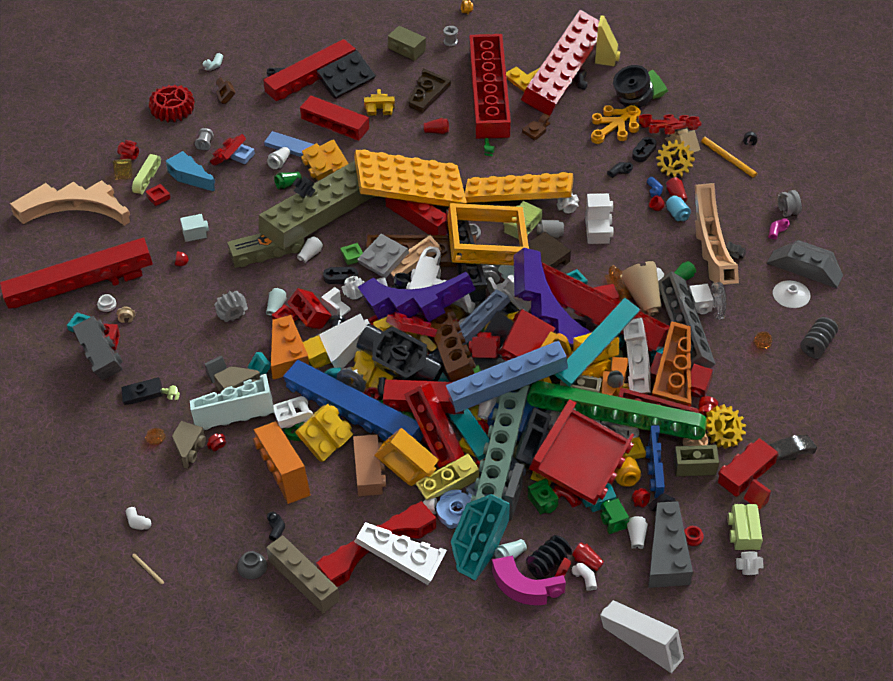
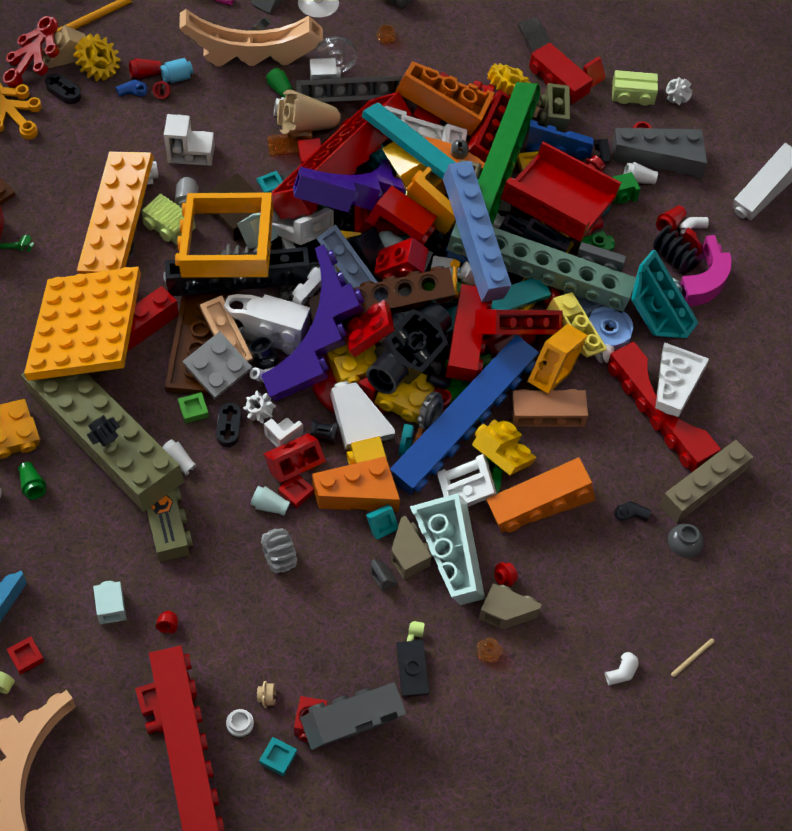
camera: 90 degrees left, 10 degrees up
black arm [607,162,633,178] -> none

